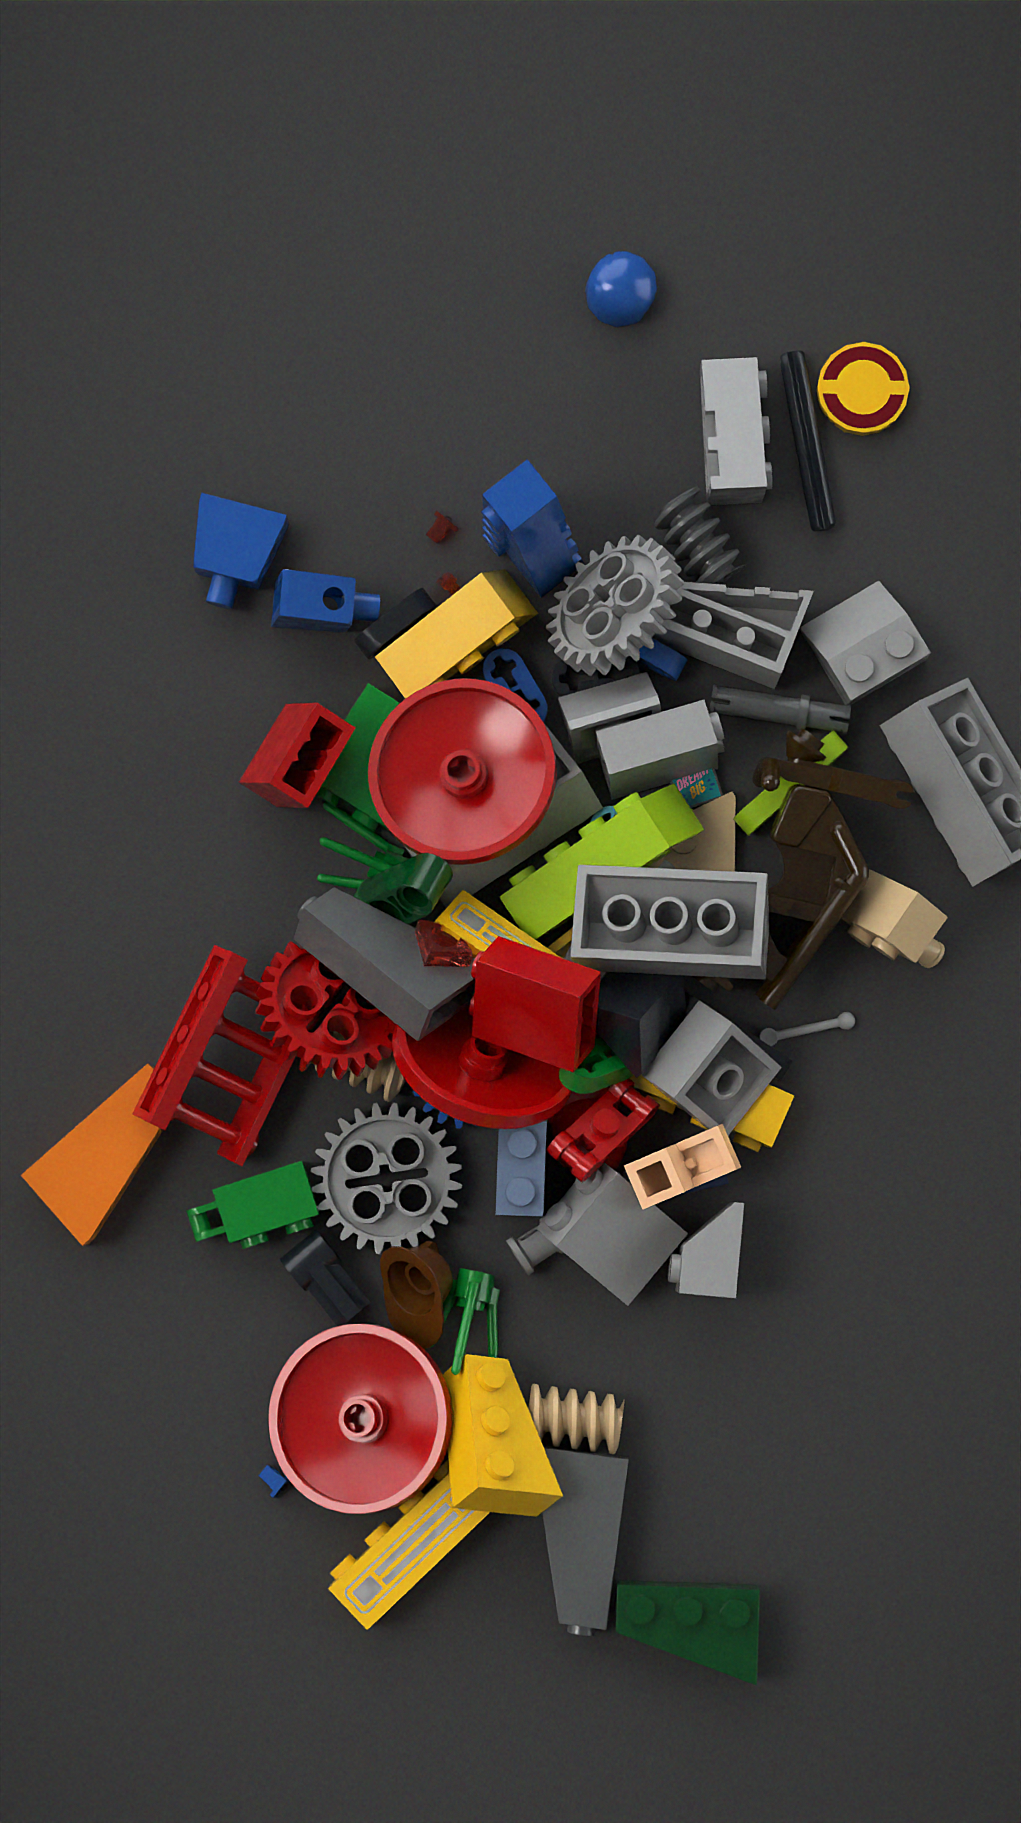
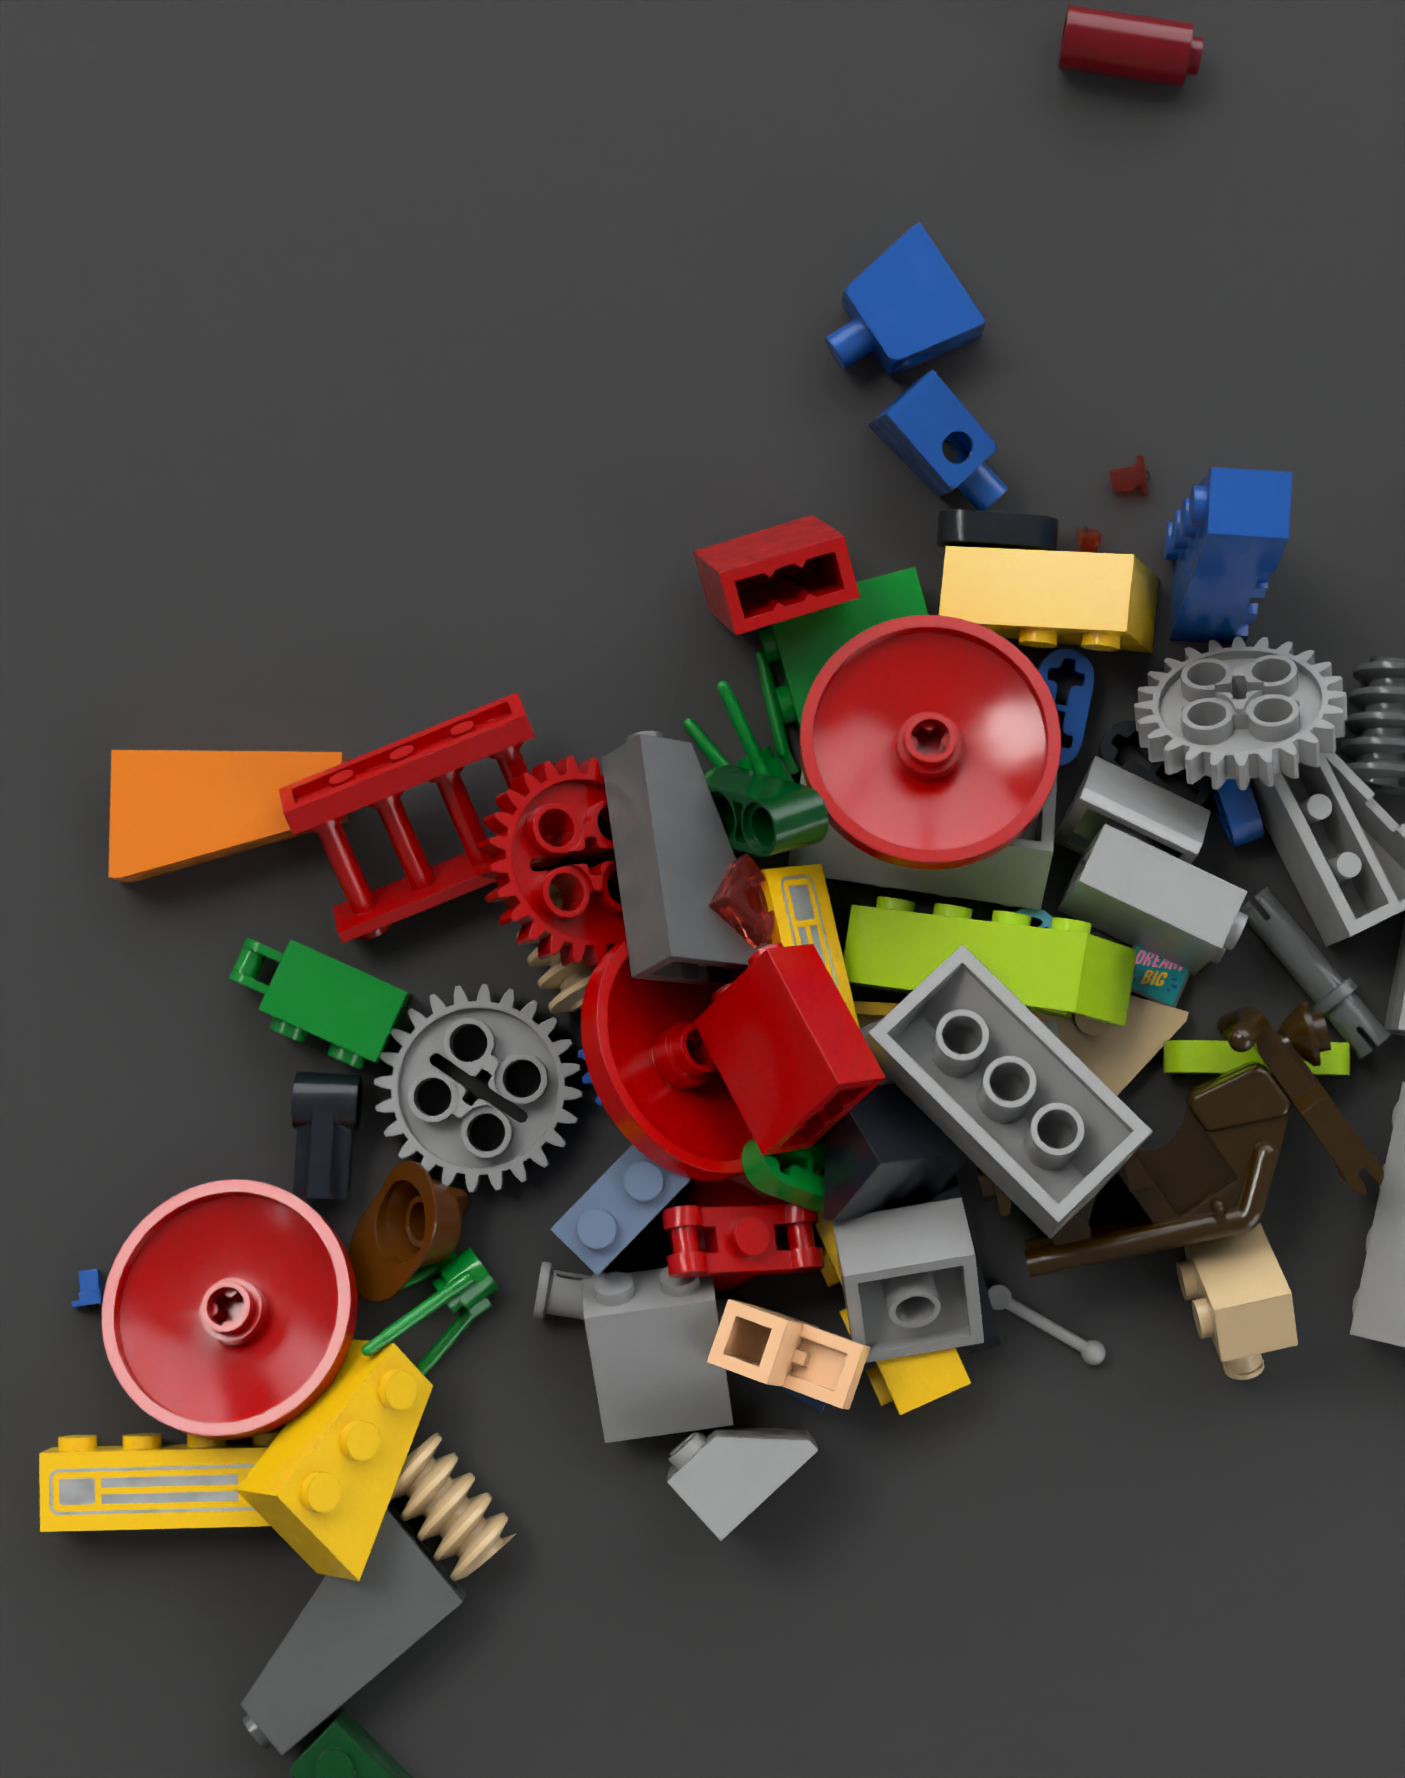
camera: 45 degrees right, 0 degrees up
none -> dark red brick [1058,5,1204,87]

